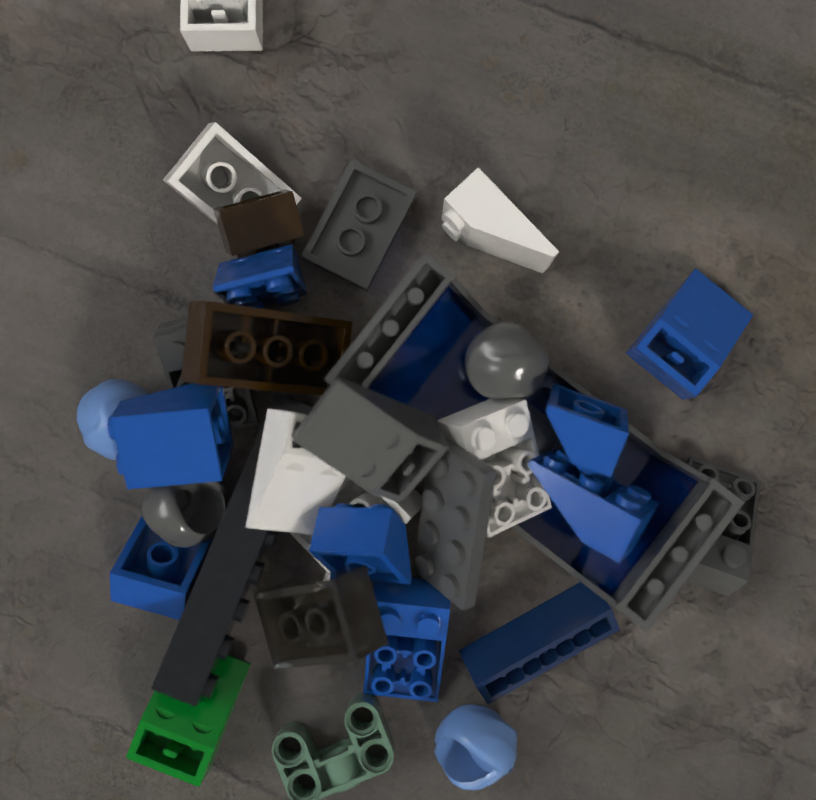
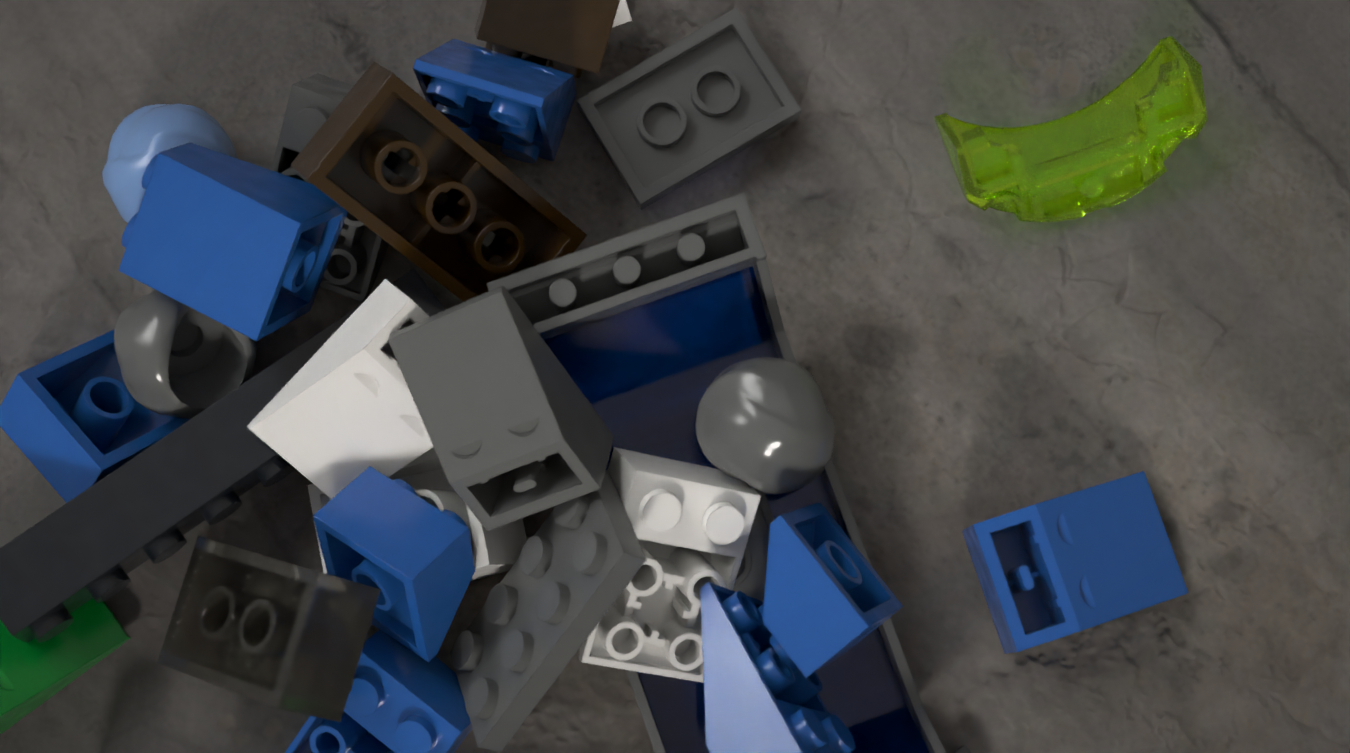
camera: 30 degrees right, 5 degrees down
white slope [442,167,559,273] -> none
none -> clear neon green windscreen [934,36,1208,222]

